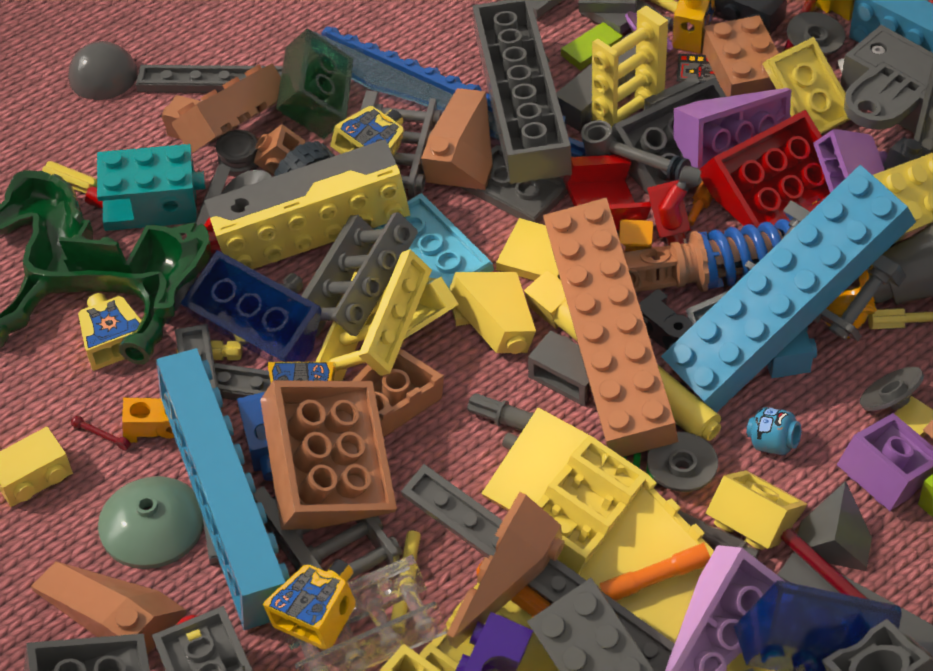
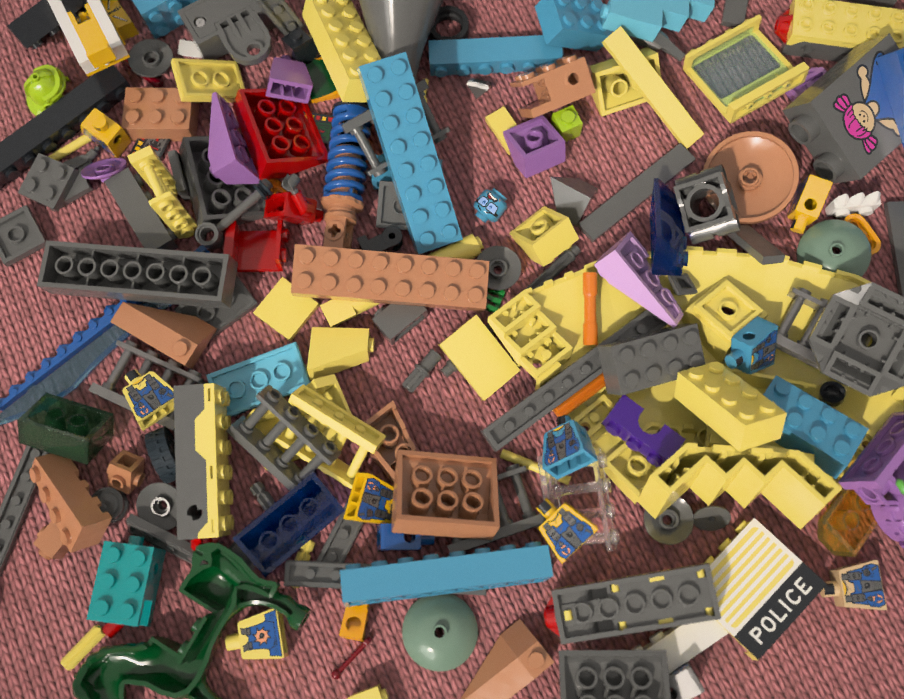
camera: 75 degrees left, 25 degrees up
nougat wedge [447,492,565,648] -> none
lime tile [561,22,623,70] -> none
light orange slope [619,220,653,252] -> none
dark red bar [780,528,871,612] -> none
dark grey dish [860,367,924,411] -> none
none -> torso [542,415,598,480]

